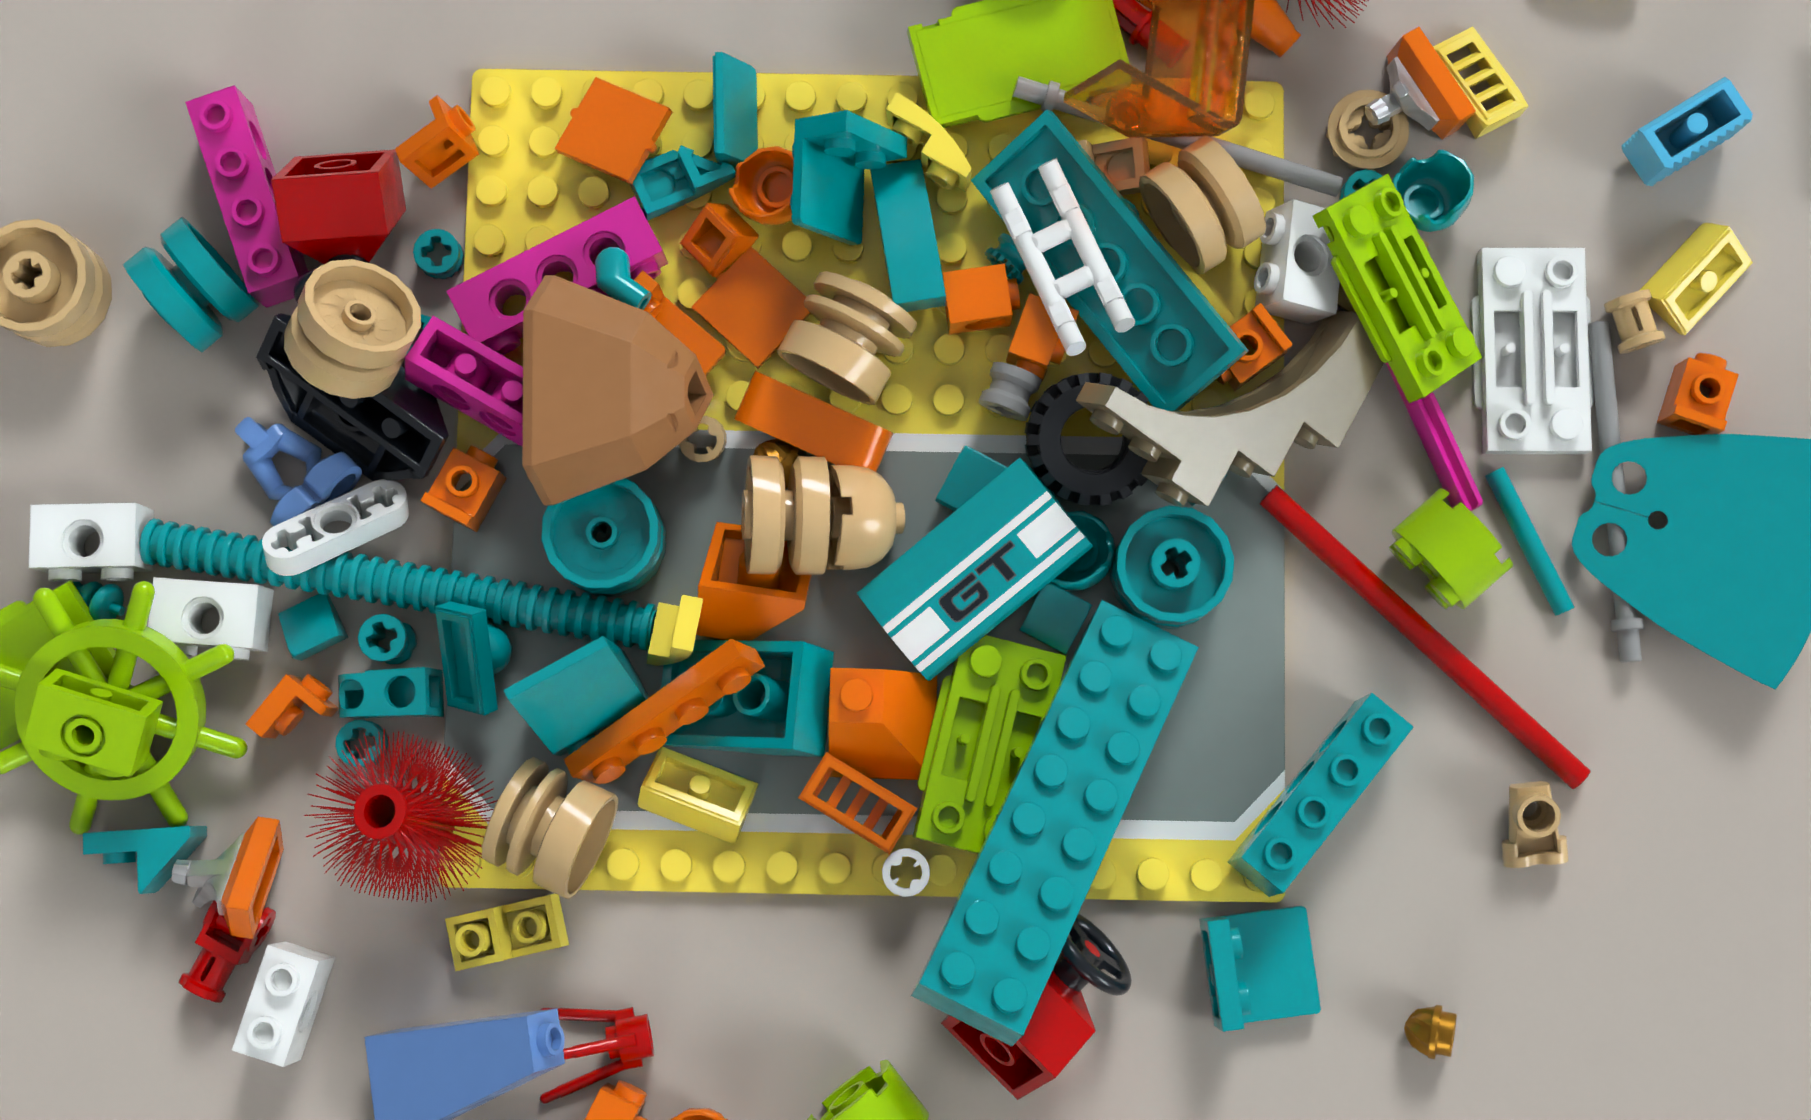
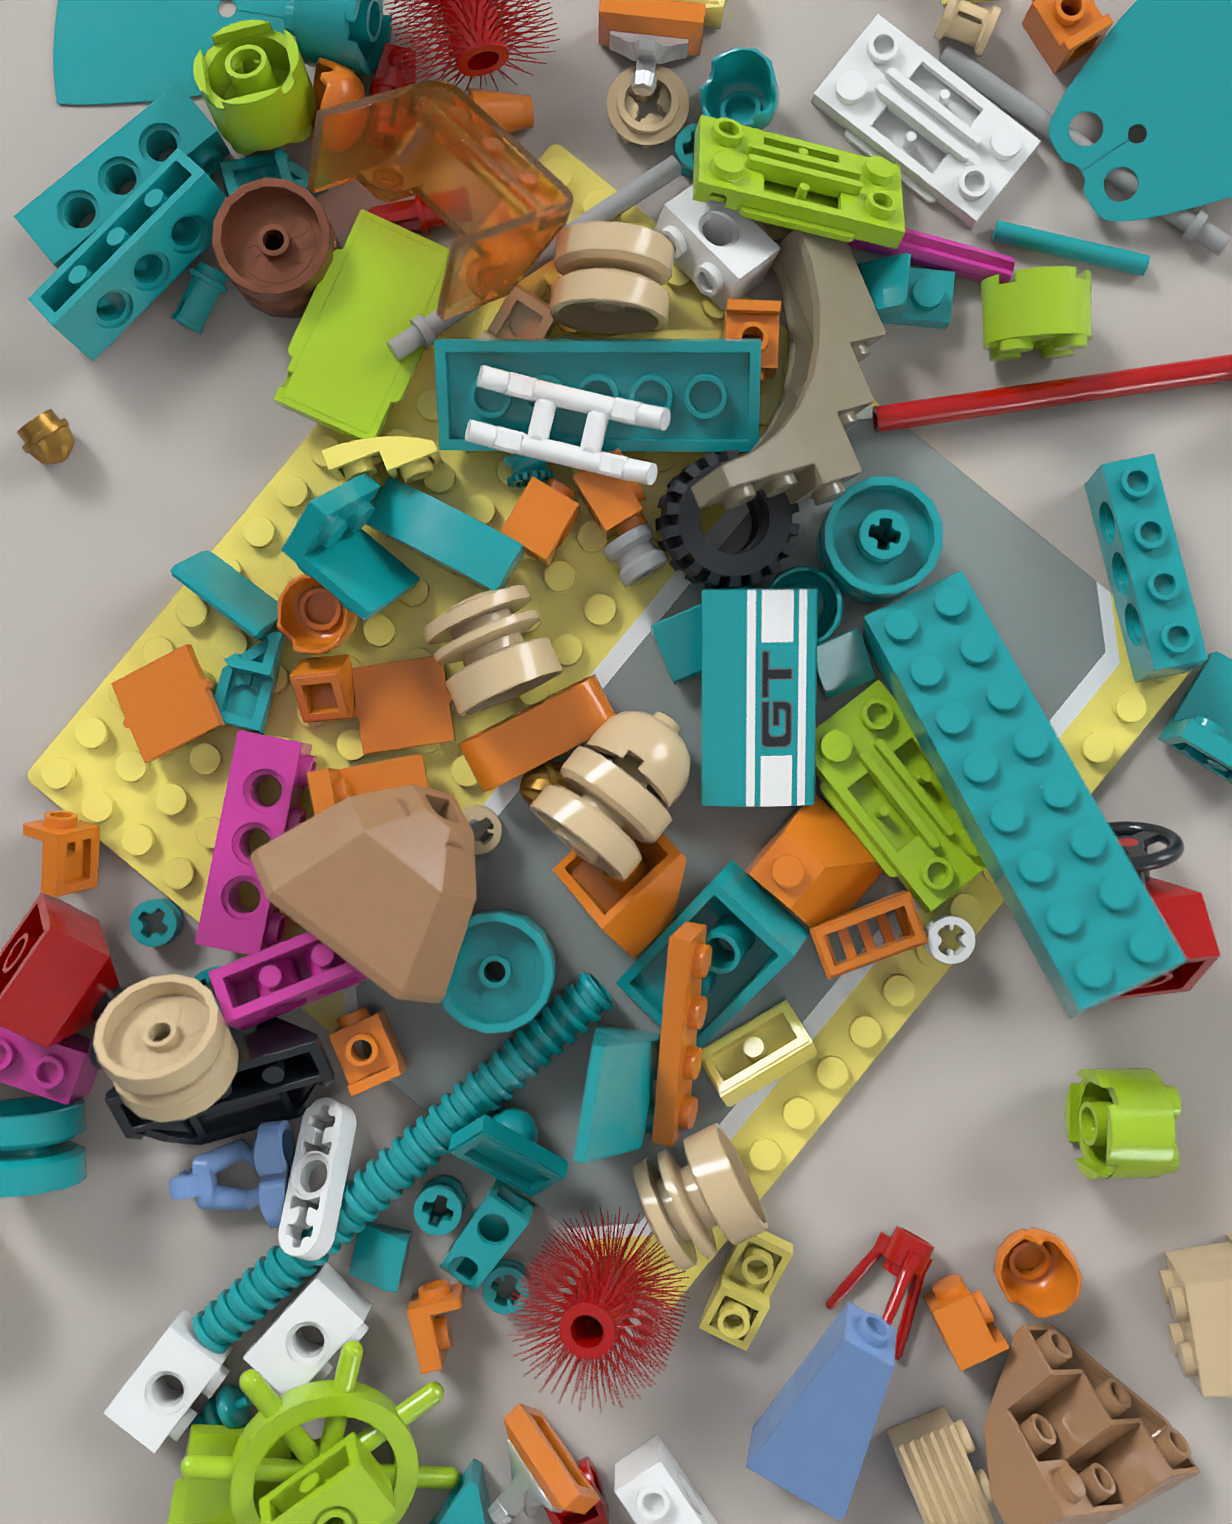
camera: 50 degrees left, 5 degrees up
teal arm [595,247,652,310] -> none
light yellow slope [647,595,703,666] -> none
none -> teal slope [857,253,955,329]

